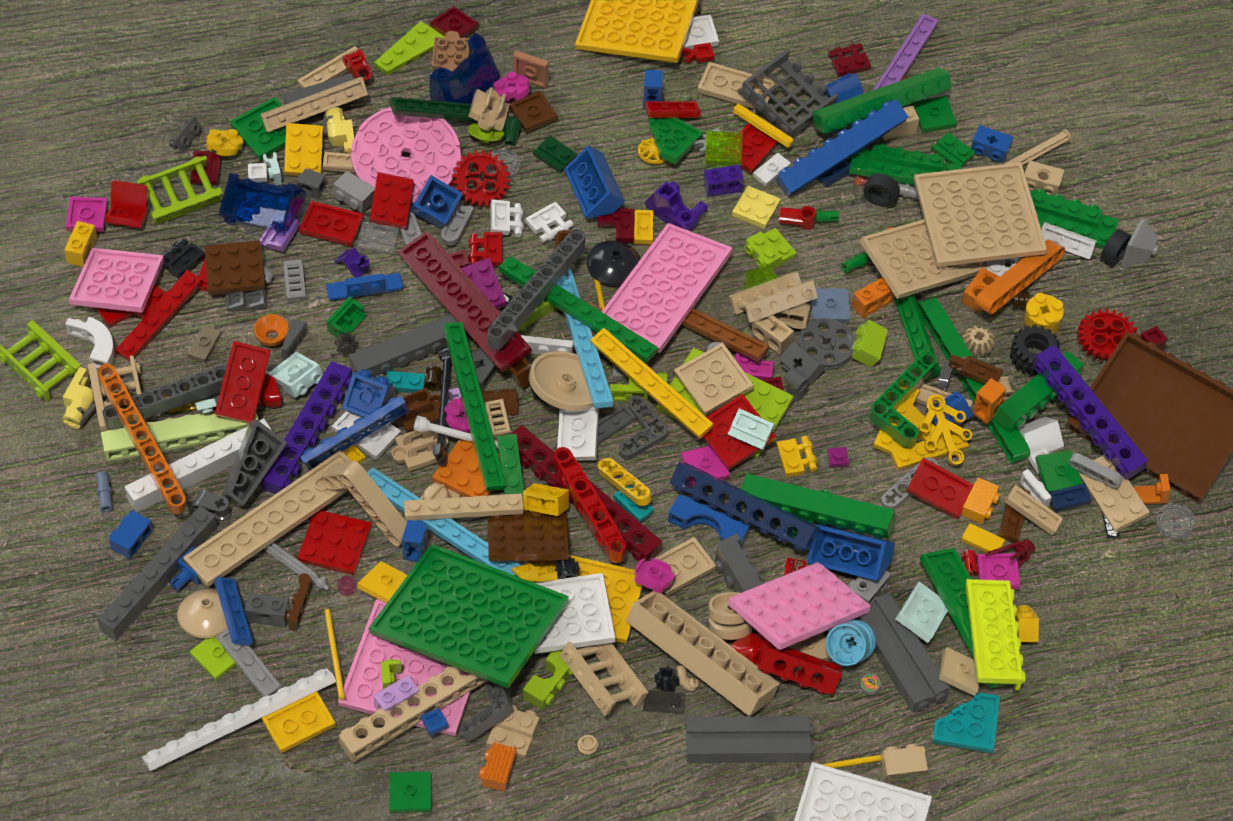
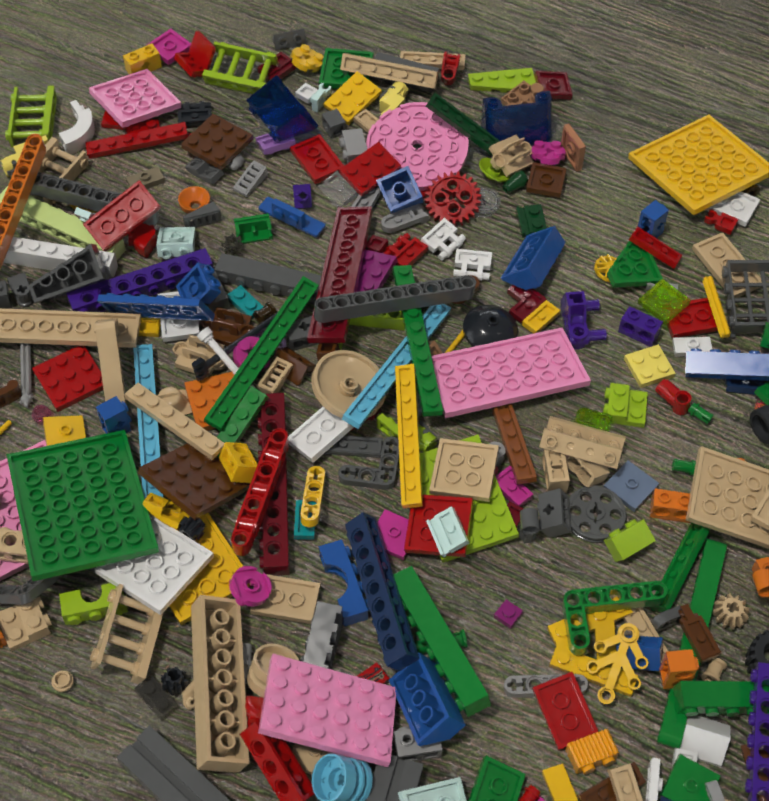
camera: 45 degrees right, 0 degrees up
white plate [521,335,573,355] -> none
yellow plate [776,436,818,478] -> none

